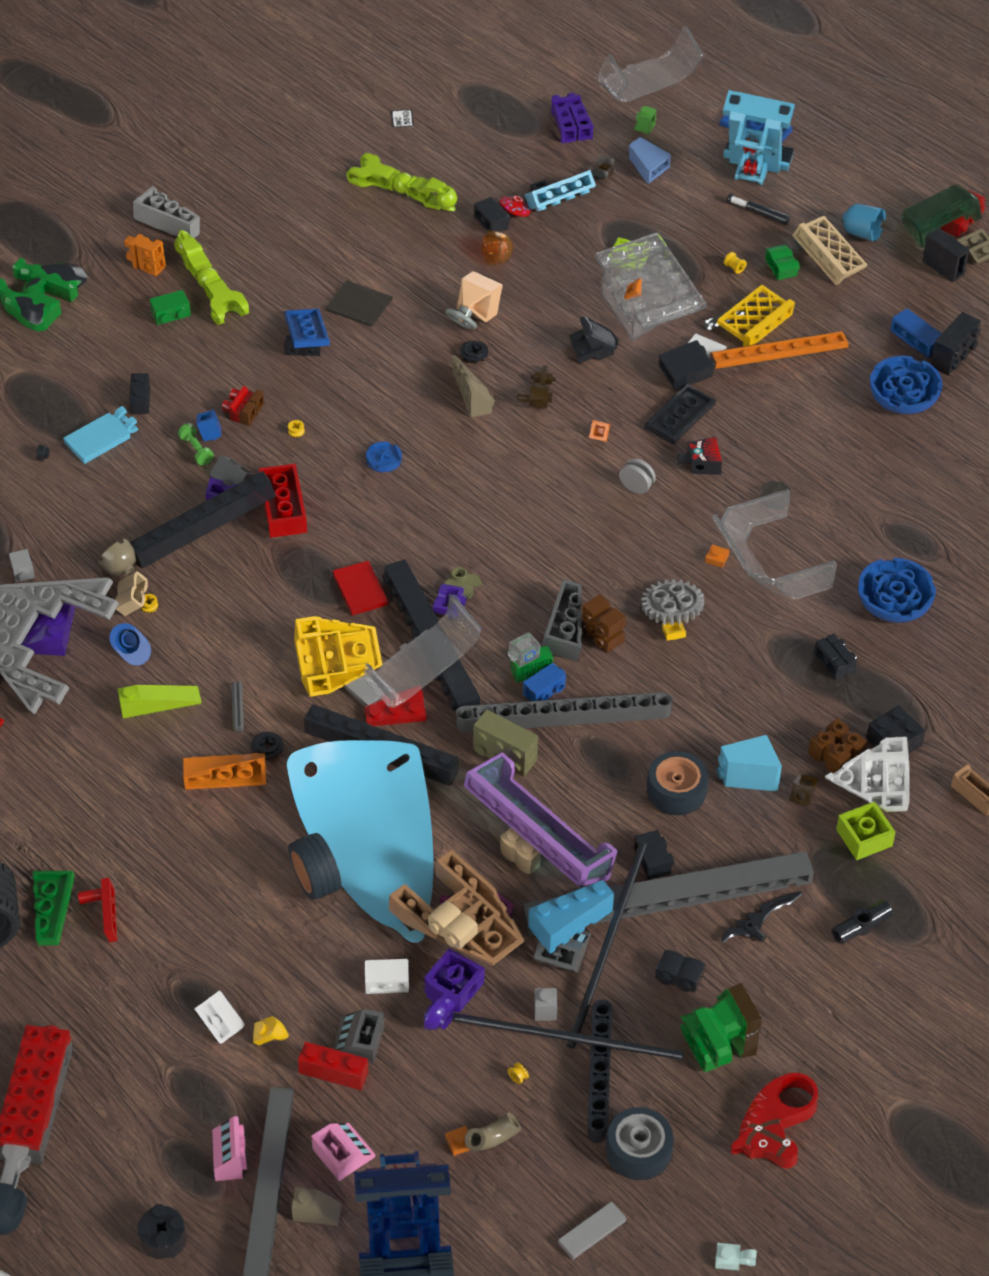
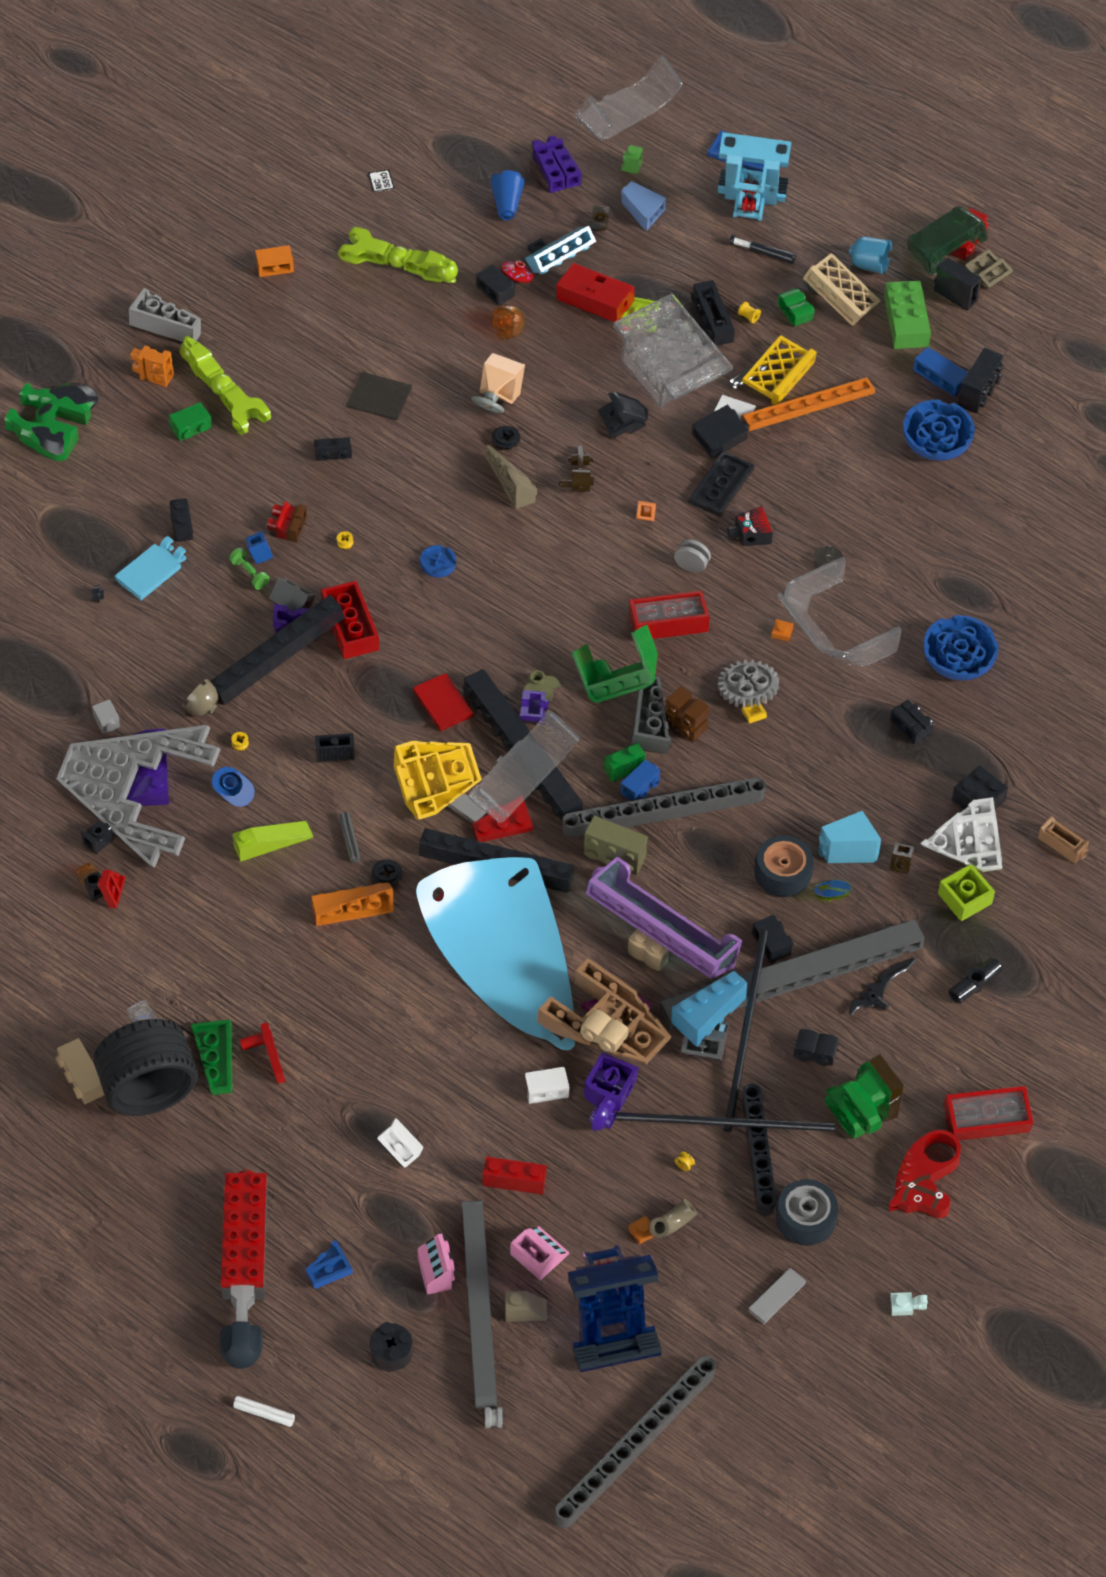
camera: 10 degrees left, 5 degrees up
tan brick [115,571,148,616] -> none
yellow plate [253,1016,289,1046] -> none
blue tile [284,308,330,348] -> none
black wheel [288,833,341,900] -> none
dark grey slope [332,1009,384,1064] -> none
clear brick [508,632,540,667] -> none
light grey brick [534,988,557,1021] -> none
orange slope [624,278,642,300] -> none
reddish brown brick [808,717,867,773] -> none
none -> orange brick [255,245,294,277]
none -> blue wing [306,1240,353,1289]
none -> black brick [315,733,355,763]
none -> blue cone [490,170,524,221]
none -> red brick [556,263,635,323]
none -> green windscreen [571,625,658,703]
none -> brick [629,591,710,639]
none -> black brick [691,280,735,346]
none -> piece [813,880,852,902]
none -> bright green brick [884,281,931,349]
none -> brick [943,1086,1034,1140]

